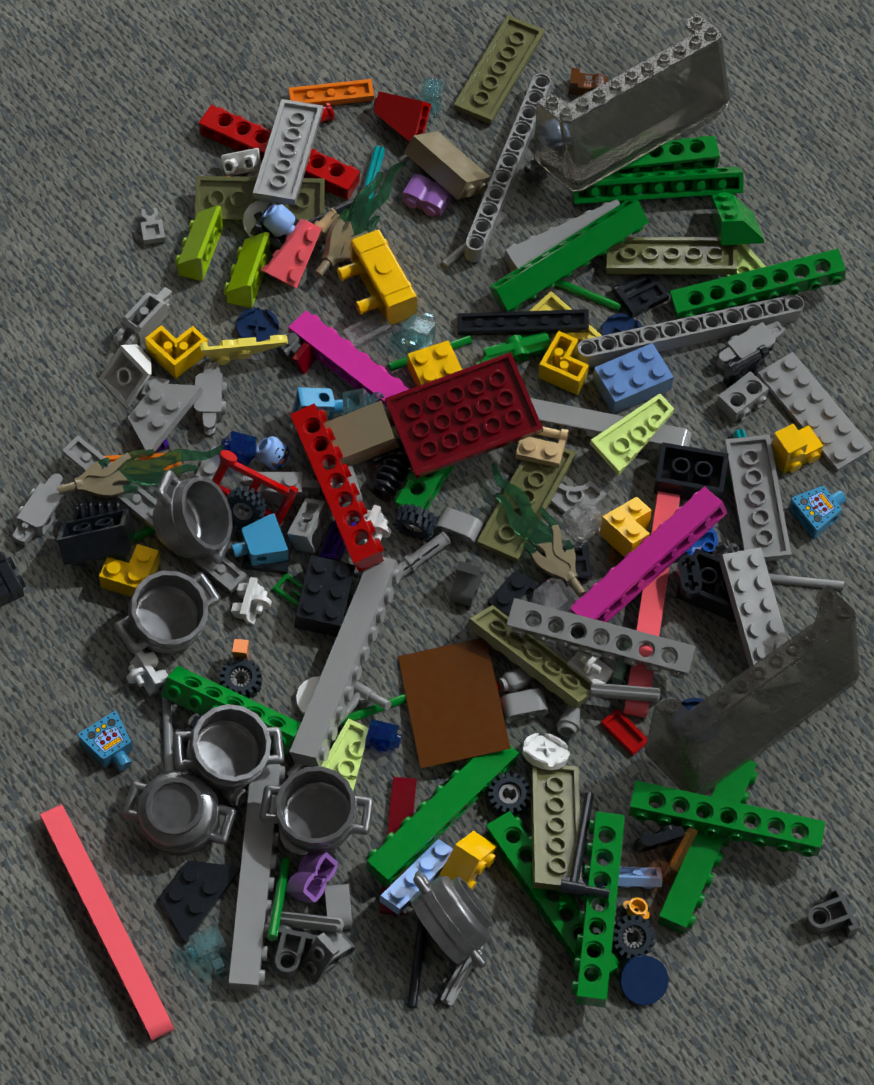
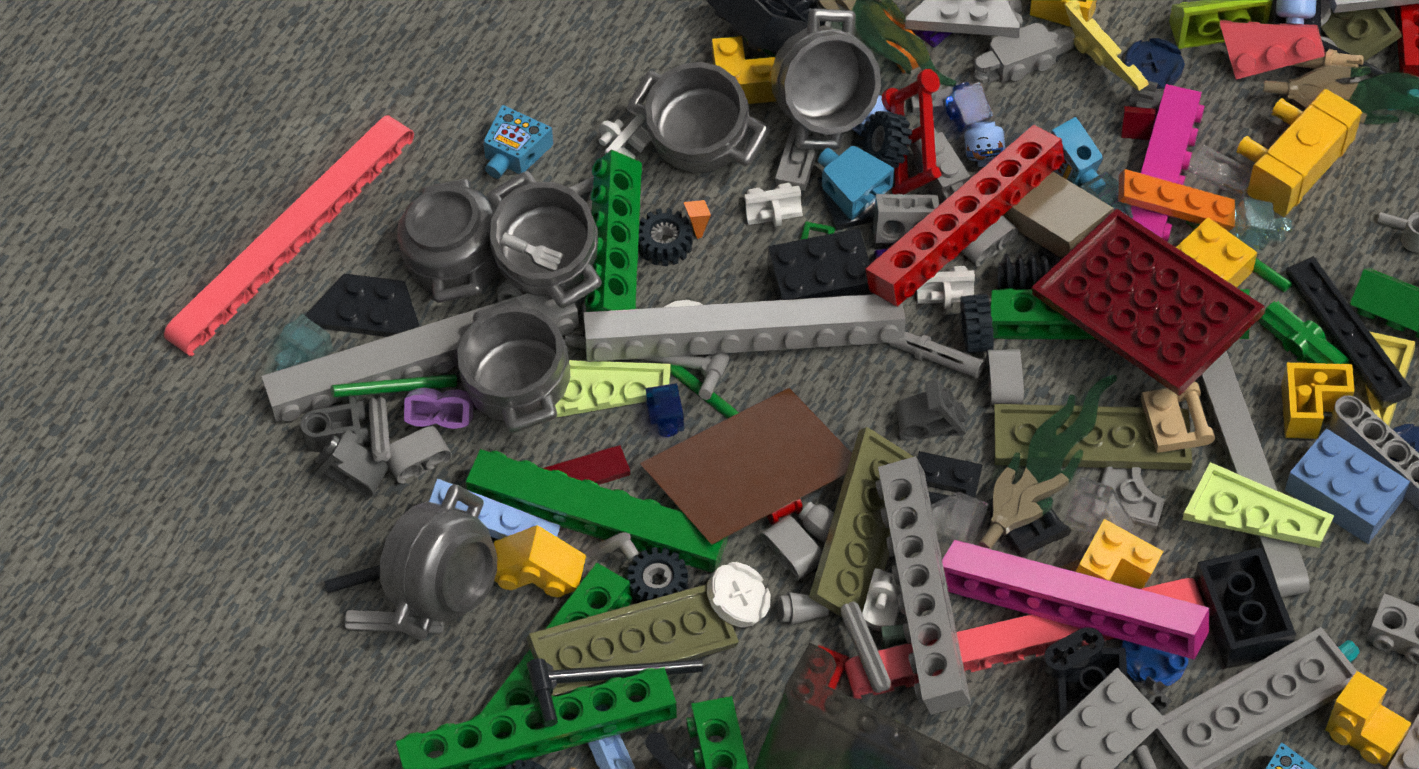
camera: 70 degrees right, 5 degrees down
none -> light grey piece [499,232,563,272]
none -> light grey bar [584,532,639,561]
none -> orange plate [1118,169,1235,232]

